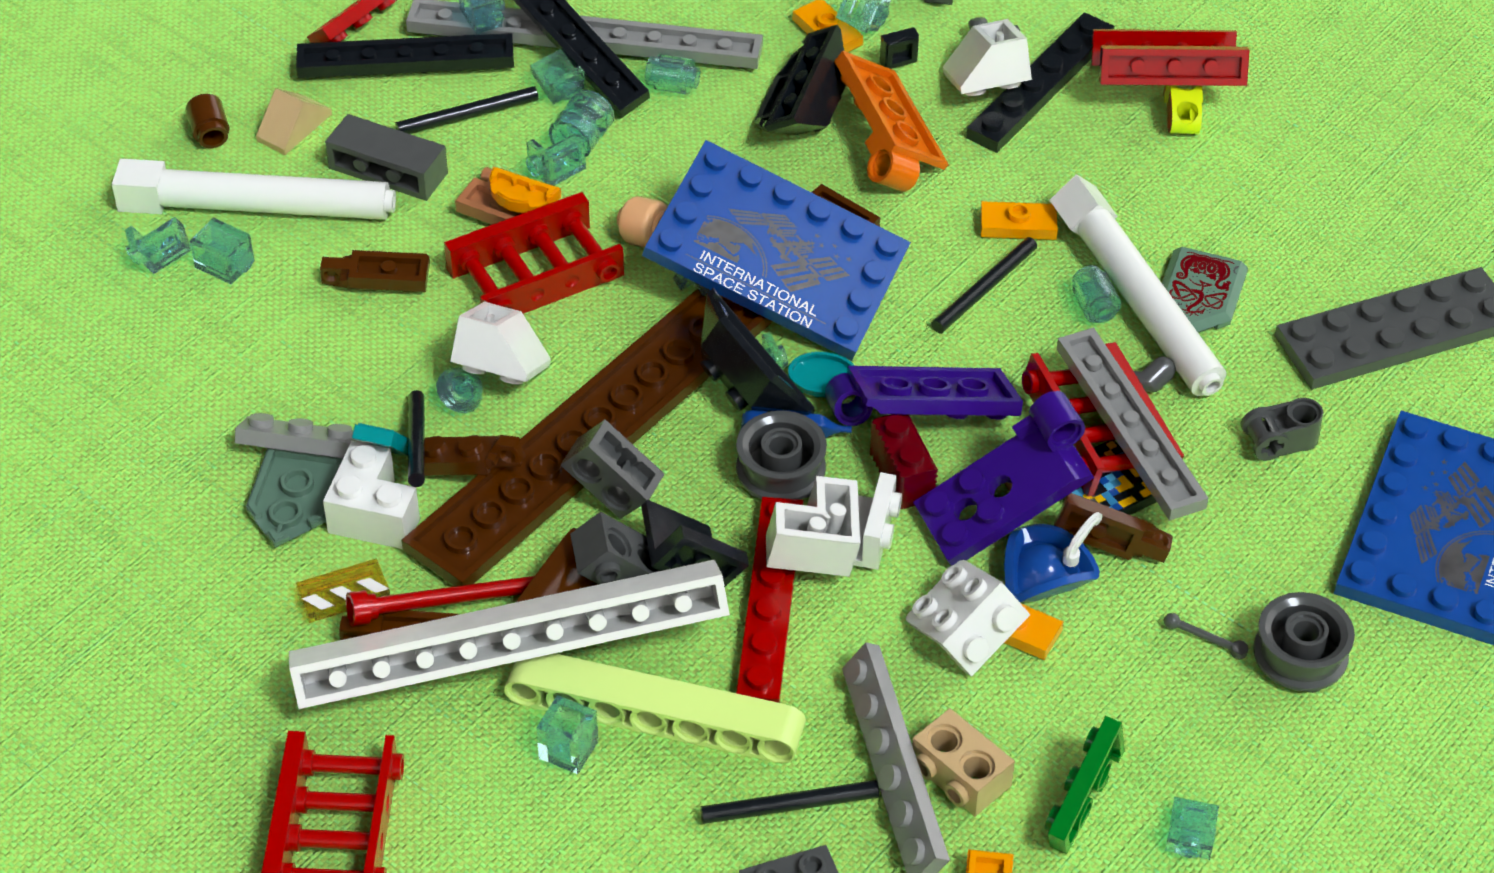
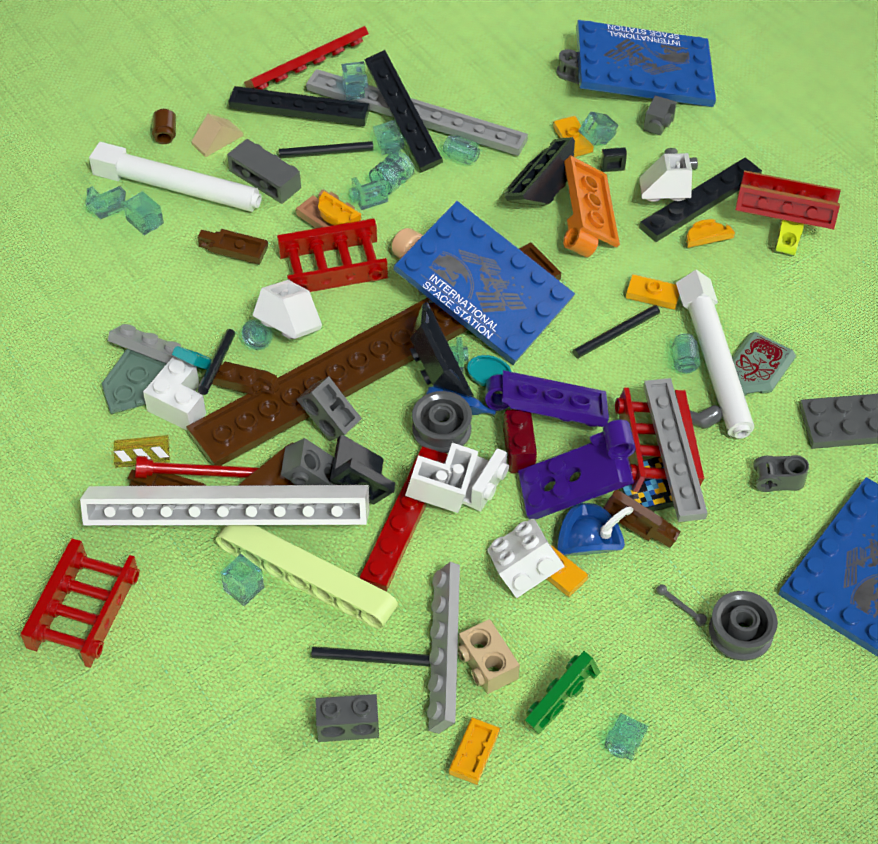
camera: 15 degrees right, 5 degrees up
none -> light orange plate [686,219,735,248]

